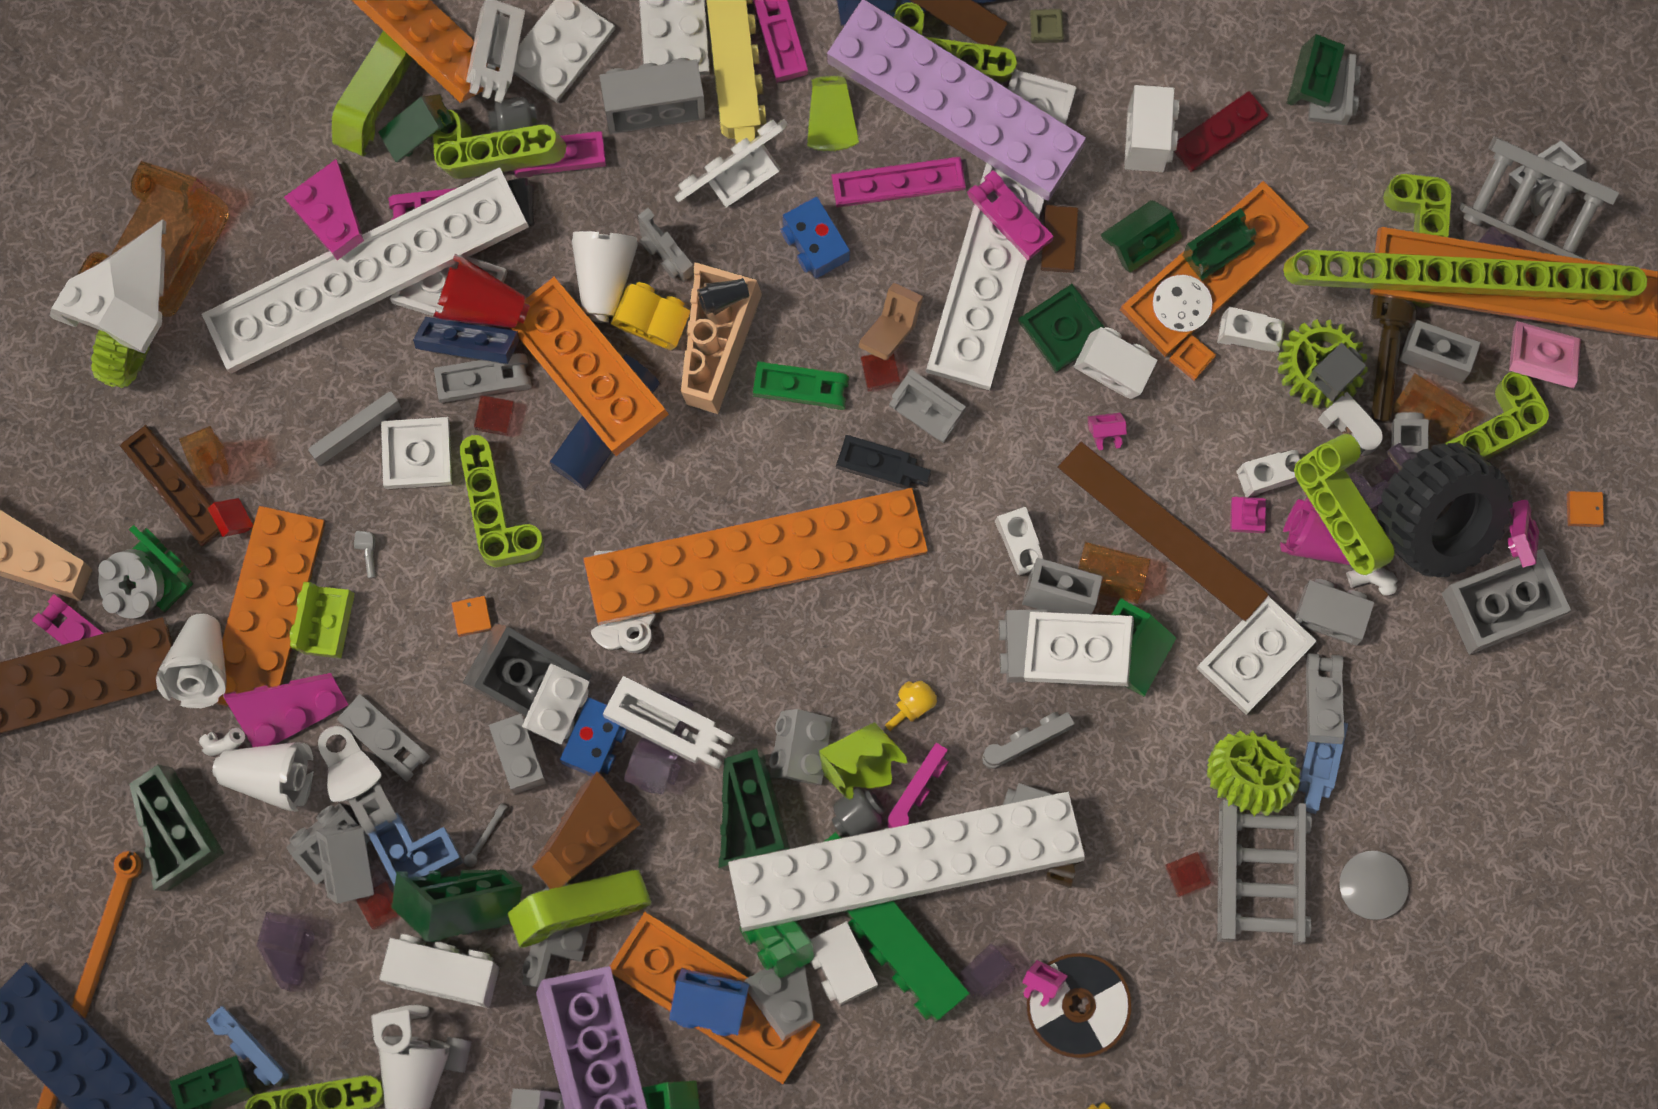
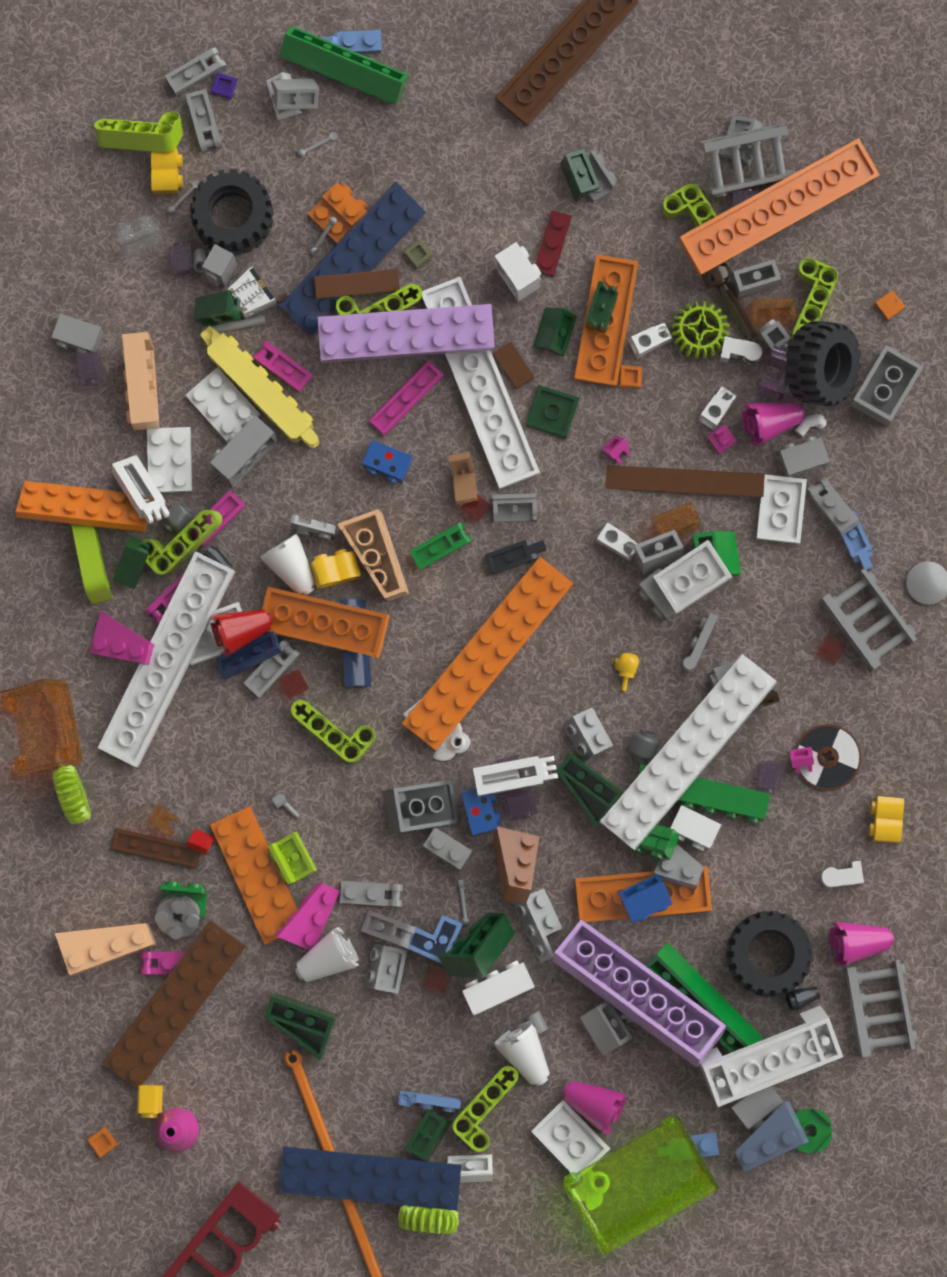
camera: 30 degrees left, 5 degrees up
white wedge [49,219,167,354] -> none
white cone [156,614,227,708] -> none
white arm [199,728,245,756] -> none
clear purple slope [256,911,315,992] -> none
light grey tile [308,392,402,466] -> none
light grey hinge [316,824,374,904] -> none
white piece [318,726,382,802] -> none
white piece [372,1005,430,1054] -> none
white plate [381,417,452,489] -> none
orange tile [452,596,492,637] -> none
lime beam [508,870,652,948] -> none
white bracket [522,664,590,745] -> none
white bracket [675,119,788,207] -> none
black cone [697,278,749,315] -> none
lime piece [807,76,859,151] -> none
lime piece [819,722,907,799] -> none
dark pink plate [888,742,949,829] -> none
dark pink plate [967,171,1053,261] -> none
white brick [1074,327,1157,399] -> none
white sticker [1153,275,1212,332] -> none
lime gear [1207,730,1300,816] -> none
lime beam [1283,250,1647,301] -> none
lime beam [1294,434,1395,575] -> none
dark grey brick [1308,343,1366,401] -> none
dark pink plate [1508,500,1539,567] -> none
bright pink plate [1509,321,1581,389] -> none

